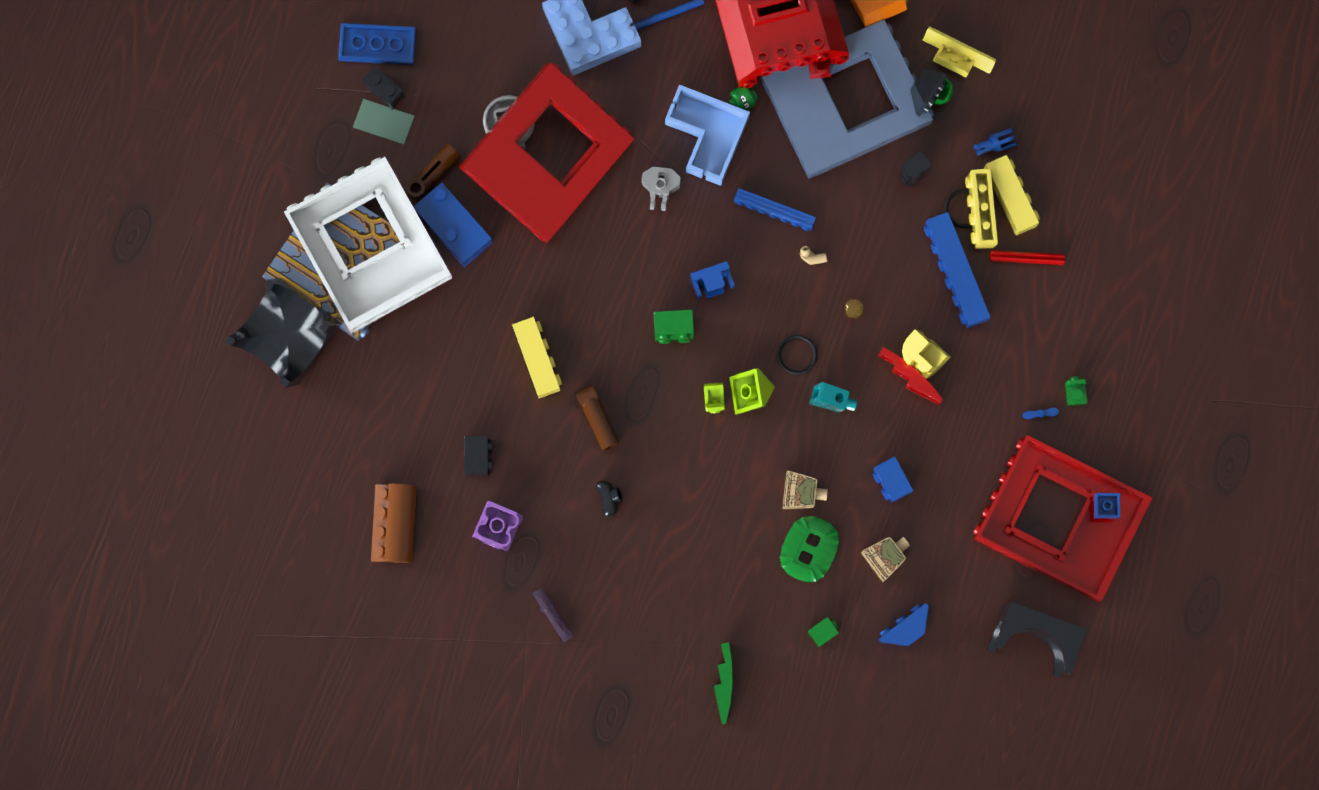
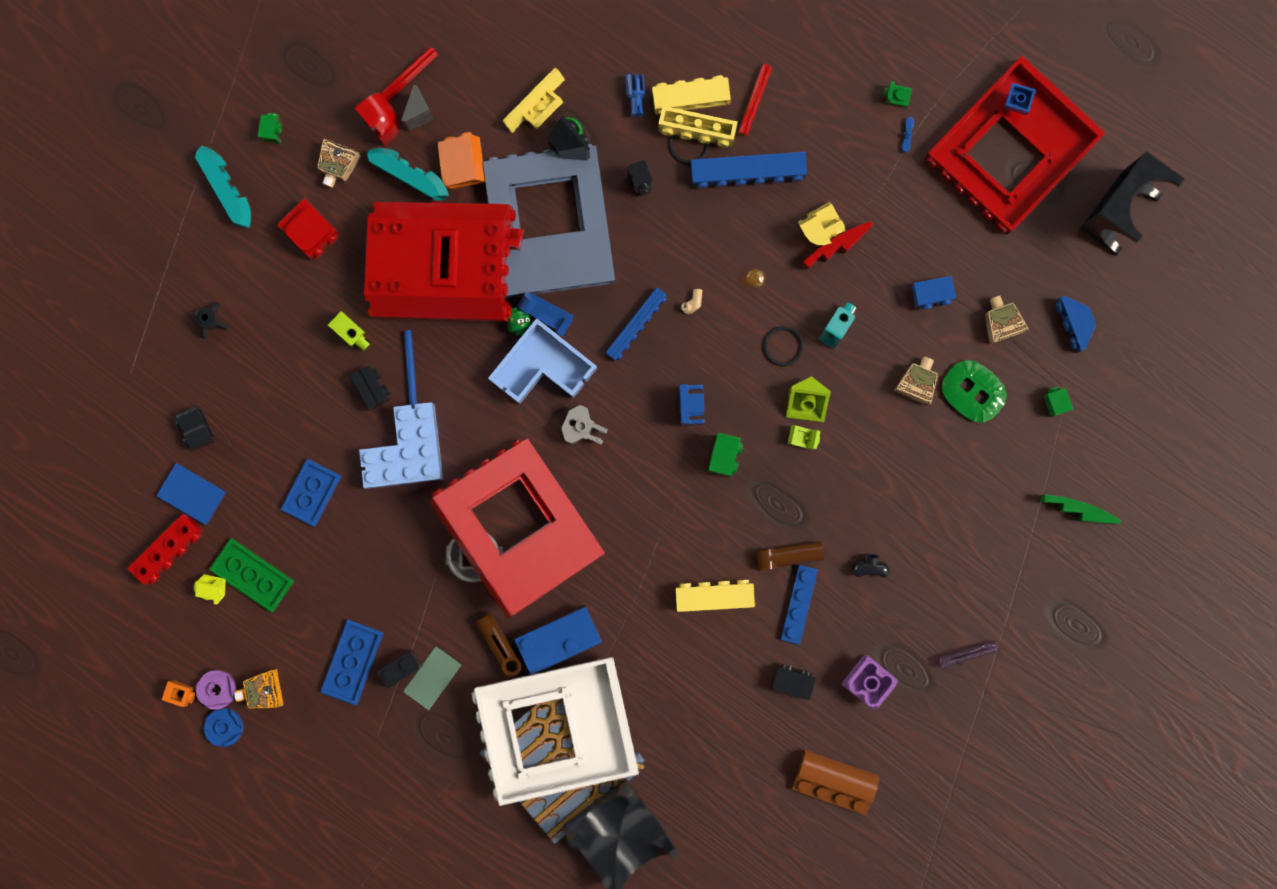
camera: 70 degrees left, 5 degrees up
none -> blue leg [518,292,574,336]
none -> blue plate [781,565,818,644]

